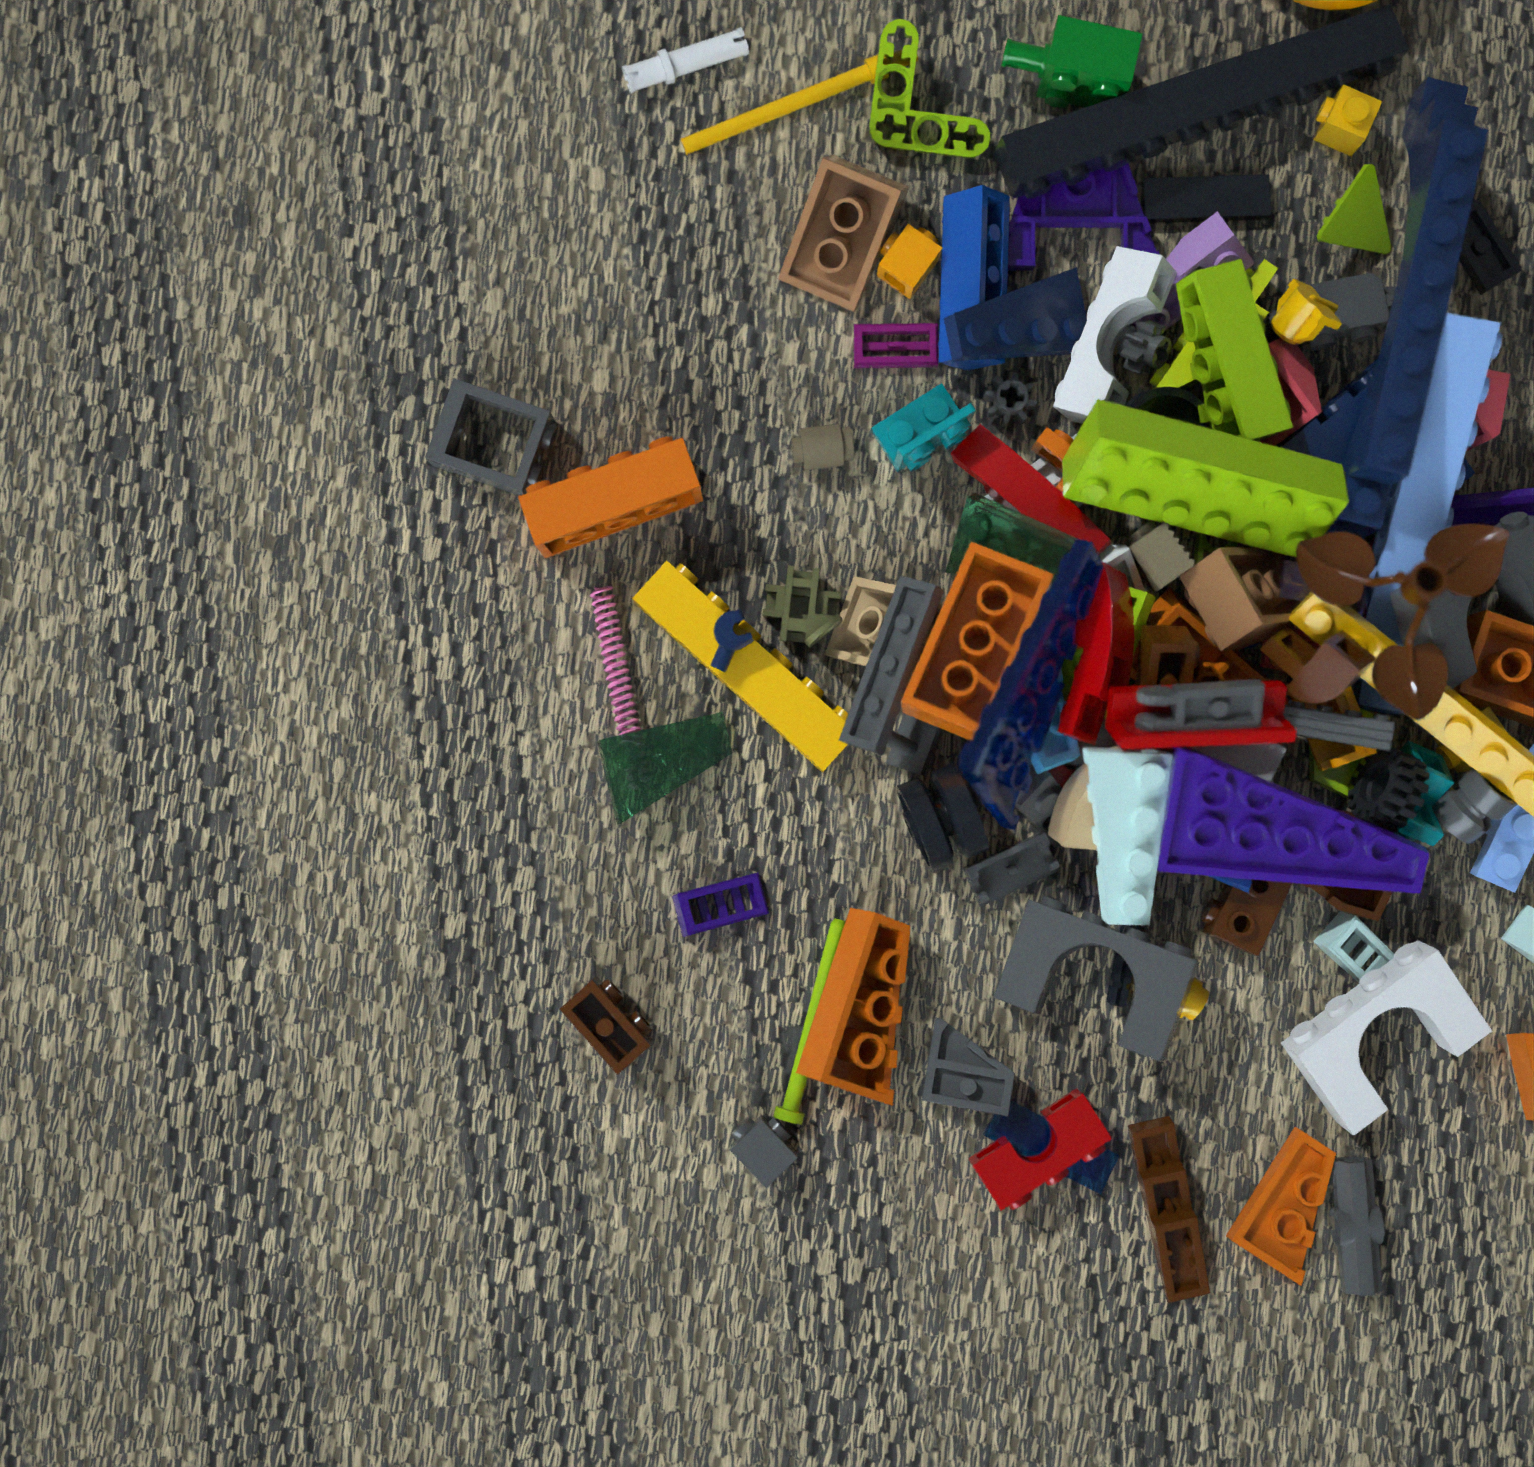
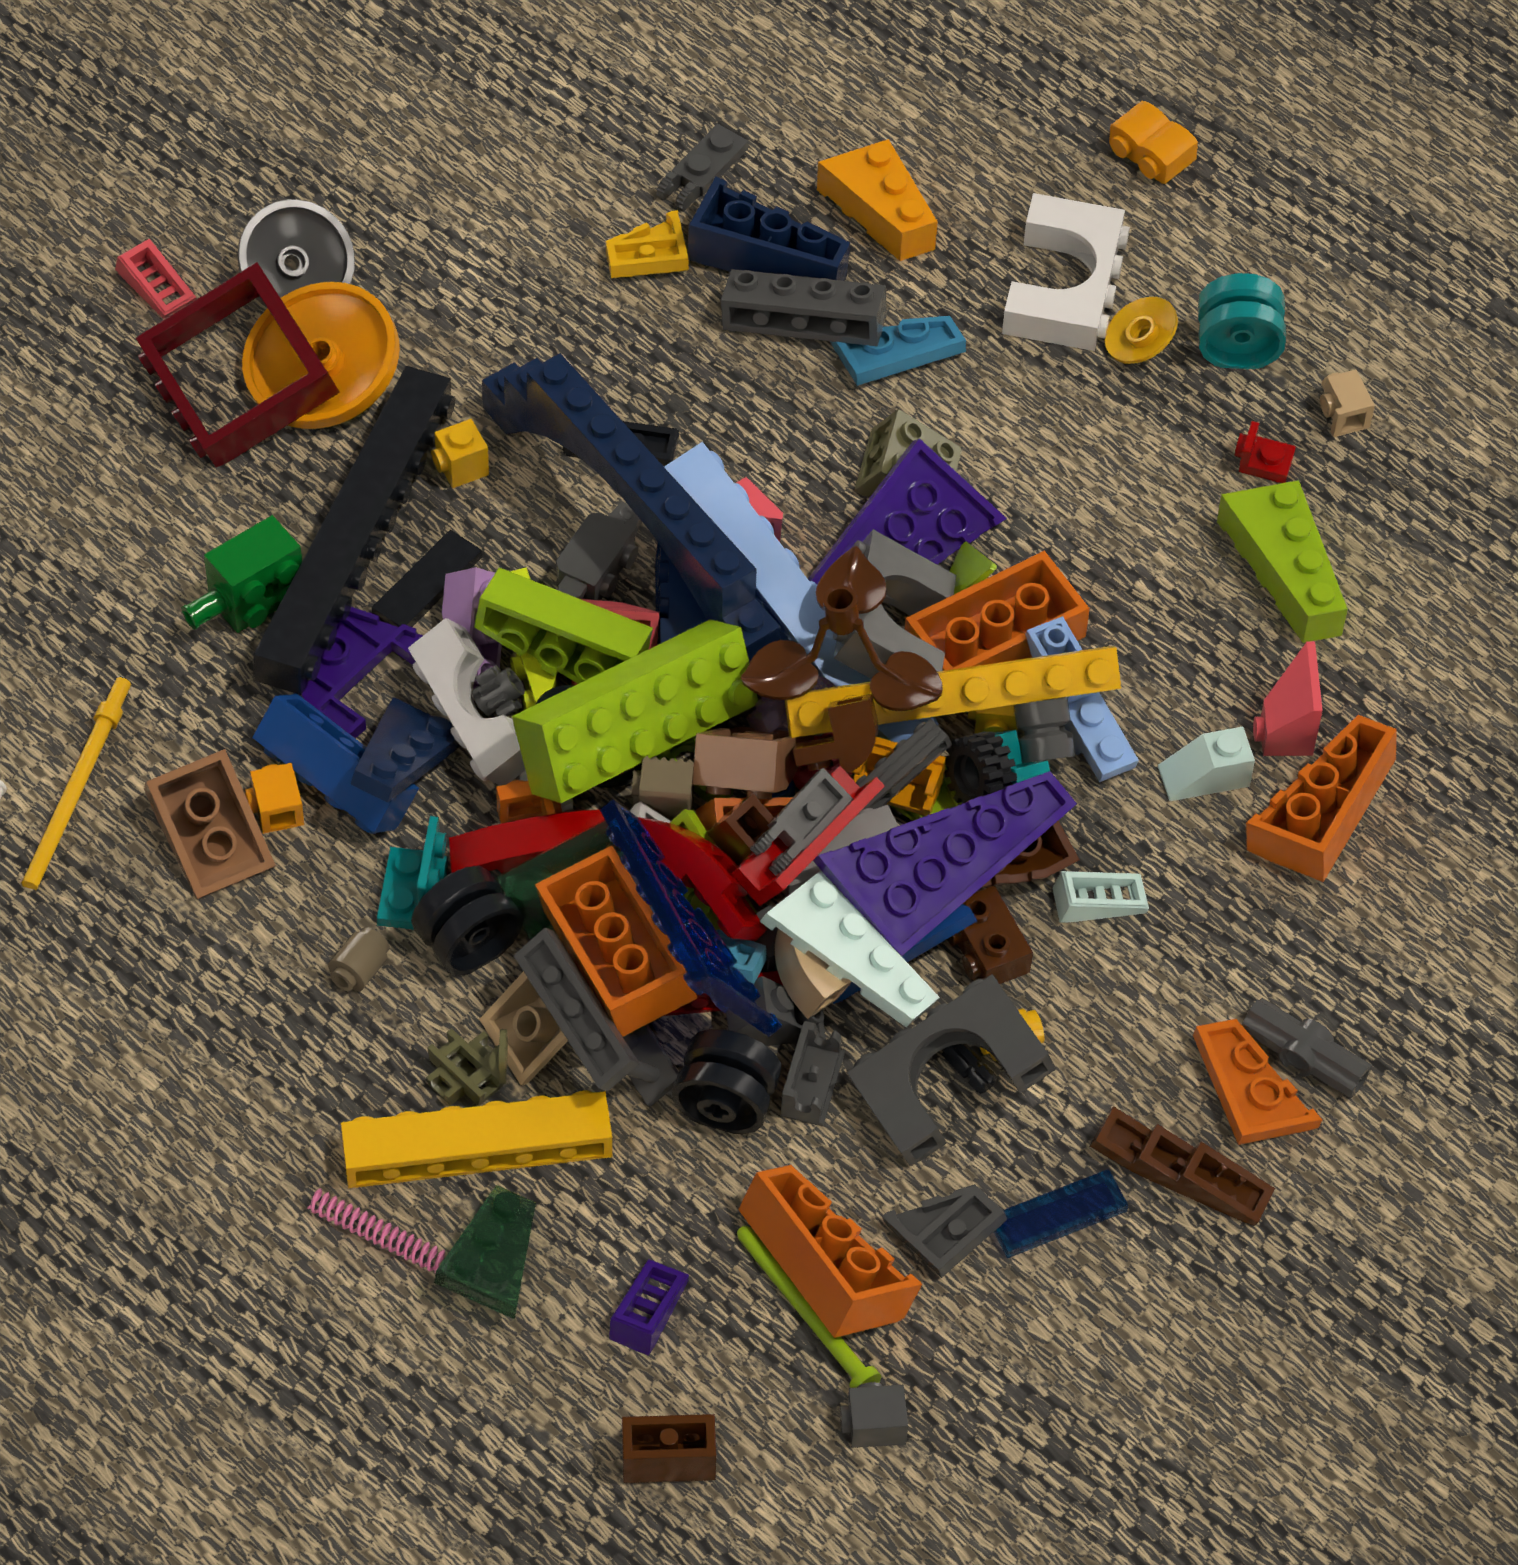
camera: 55 degrees left, 30 degrees down
dark grey window [425,378,558,496] -> none
orange brick [518,436,703,558] -> none
dark blue piece [710,609,754,672] -> none
magenta tile [853,323,938,368] -> none
lime beam [869,19,990,158] -> none
red arch [968,1088,1112,1211] -> none
dark grey gear [983,372,1037,428] -> none
yellow piece [1271,278,1343,344] -> none
white arch [1281,940,1492,1136] -> none
lime piece [1317,164,1391,254] -> none
none -> black wheel [411,866,524,976]

